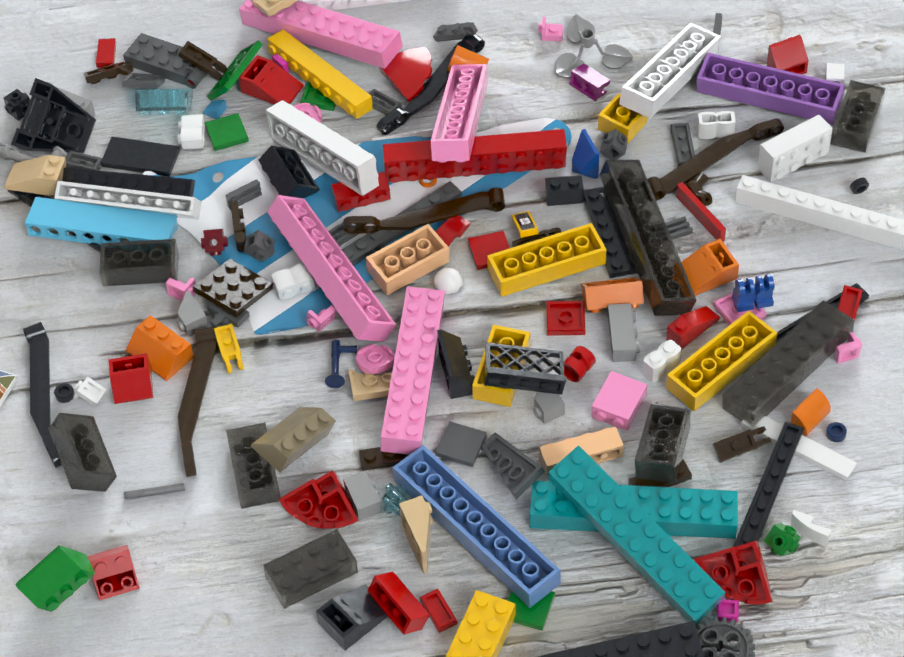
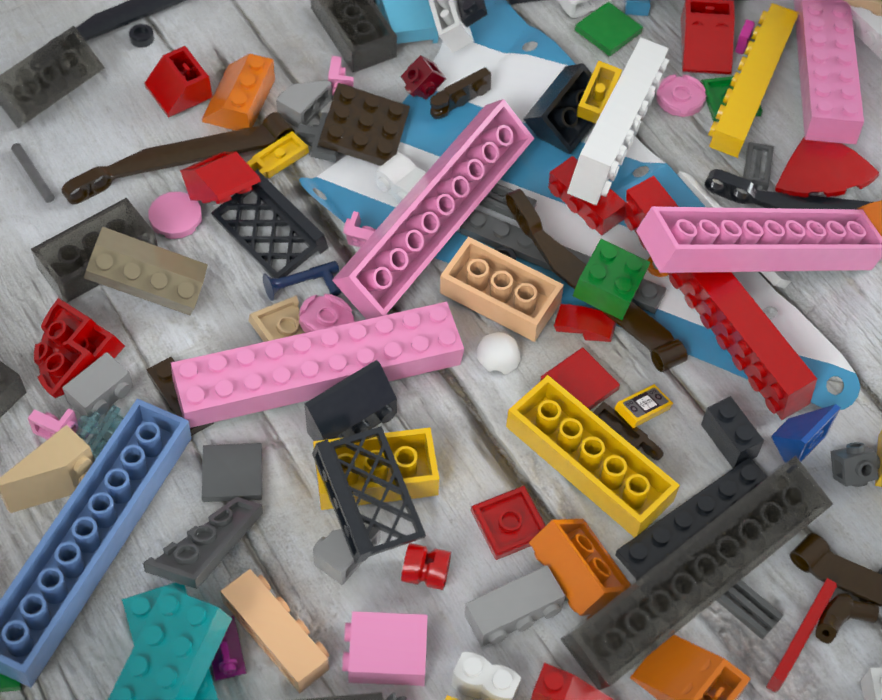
camera: 60 degrees right, 5 degrees up
white bracket [73,376,107,406] -> none
dark grey tile [225,179,262,211] -> none
dark grey brick [244,230,275,262] -> none
none -> bright pink bracket [28,409,78,440]
none -> bright pink tile [149,192,202,239]
none -> red slope [180,152,261,204]
none -> black fence [211,170,328,278]
none -> green brick [572,239,651,320]
none -> yellow brick [577,60,622,124]

